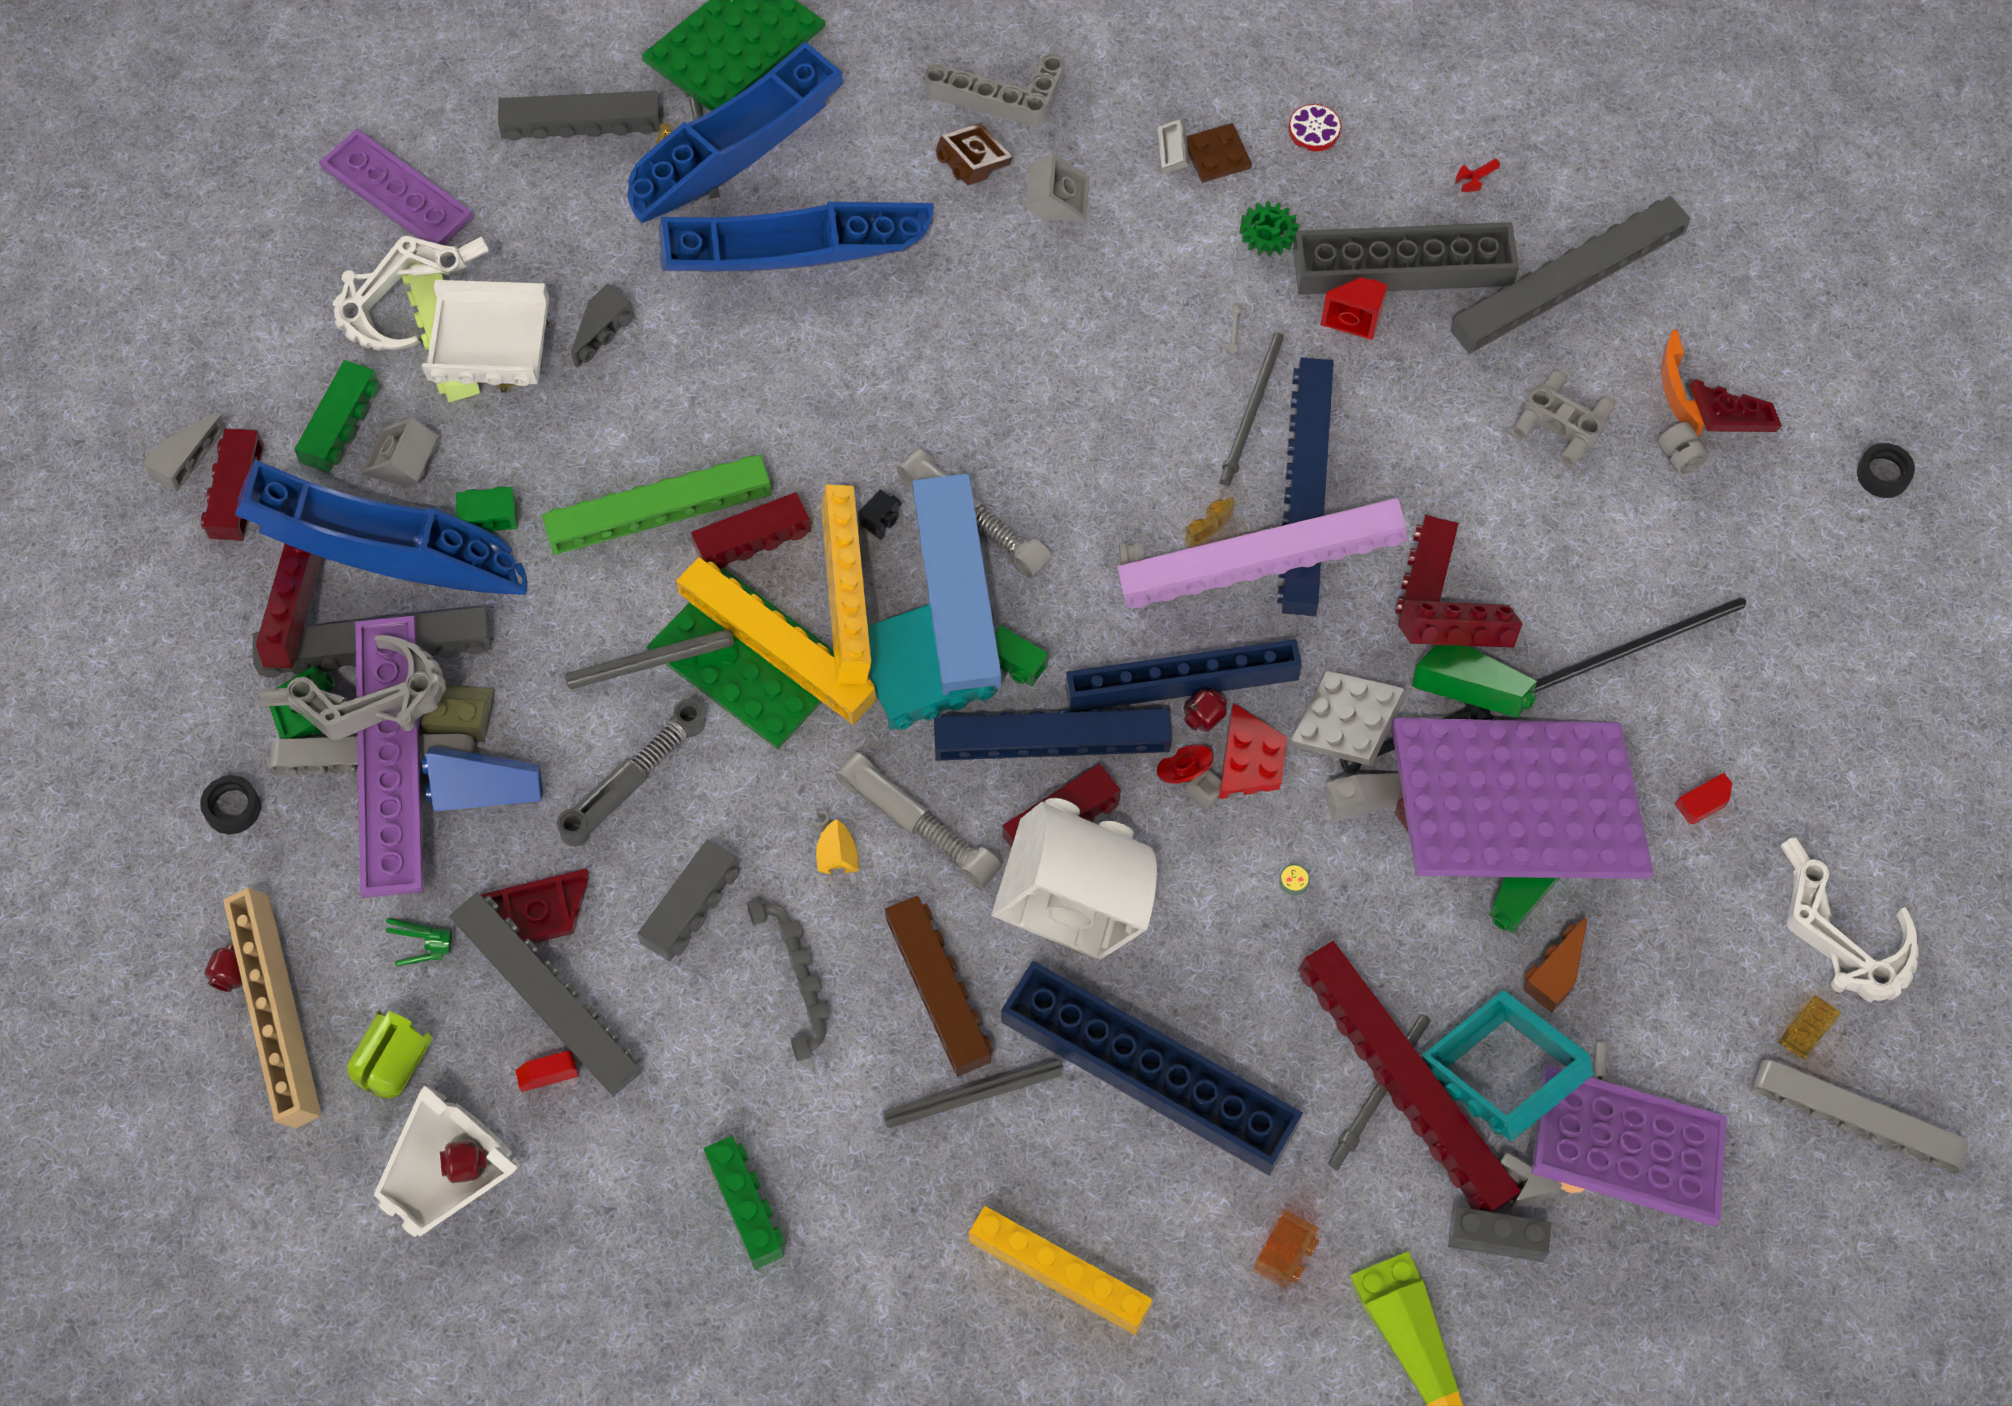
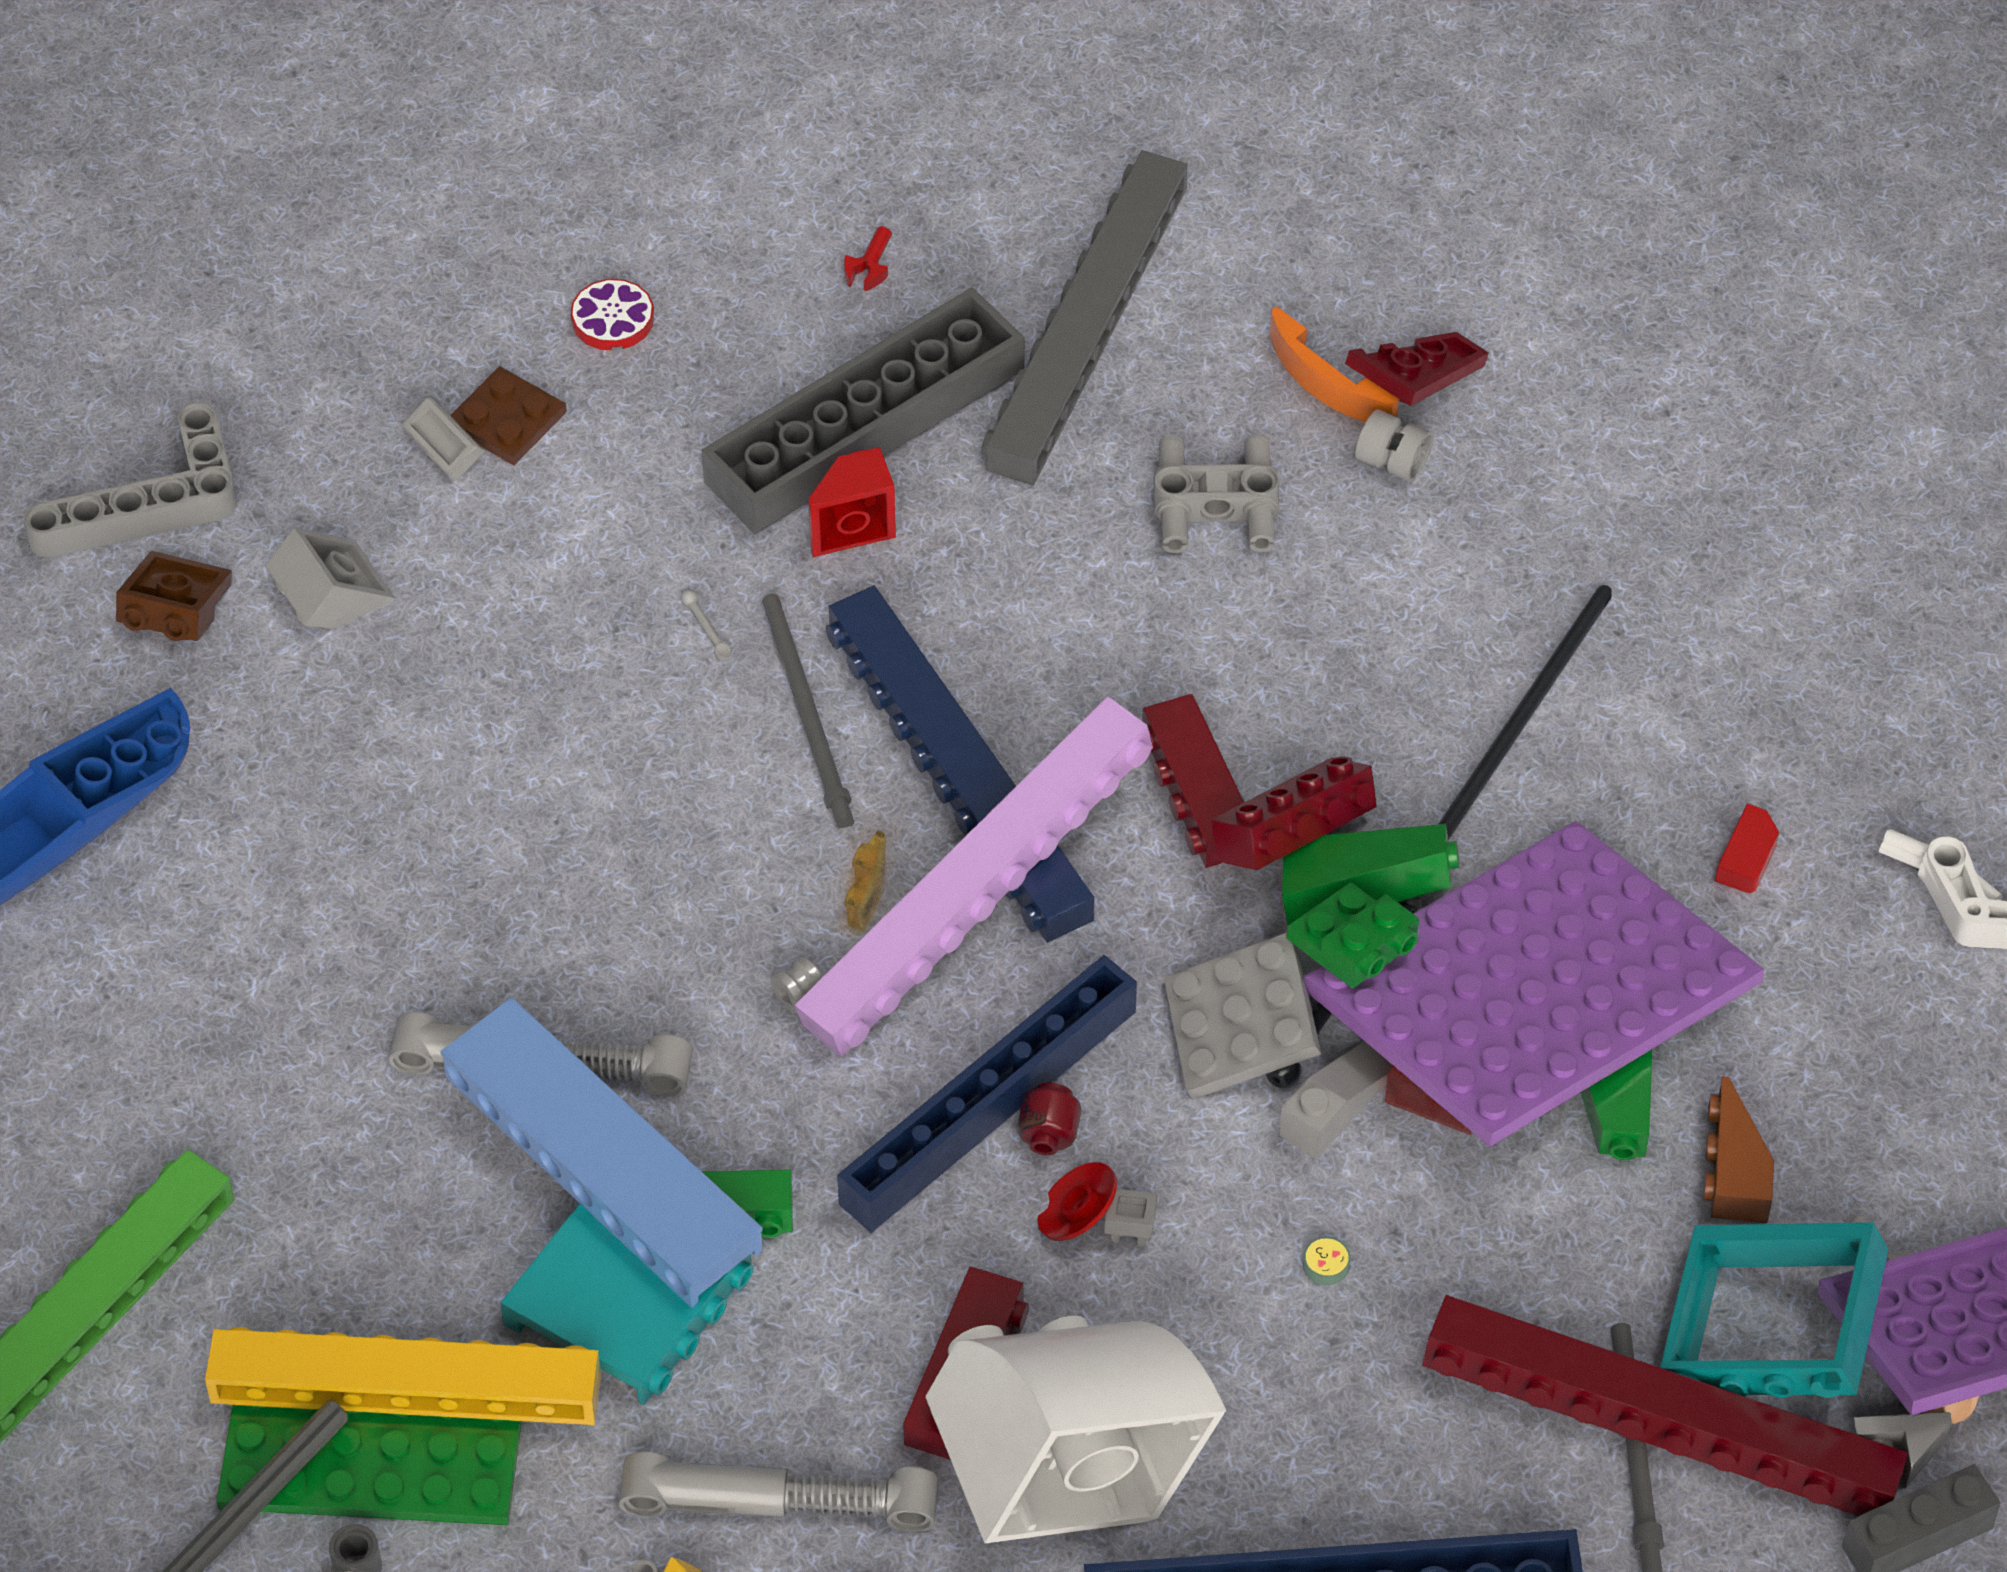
camera: 35 degrees left, 10 degrees down
dark red brick [691,492,811,570] -> none
yellow brick [821,484,871,685] -> none
black brick [858,489,902,540] -> none
dark blue brick [934,707,1171,761] -> none
red wing [1219,704,1287,799] -> none
green gear [1239,201,1299,257] -> none
black tyre [1857,443,1915,498] -> none
none -> green plate [1286,882,1419,989]

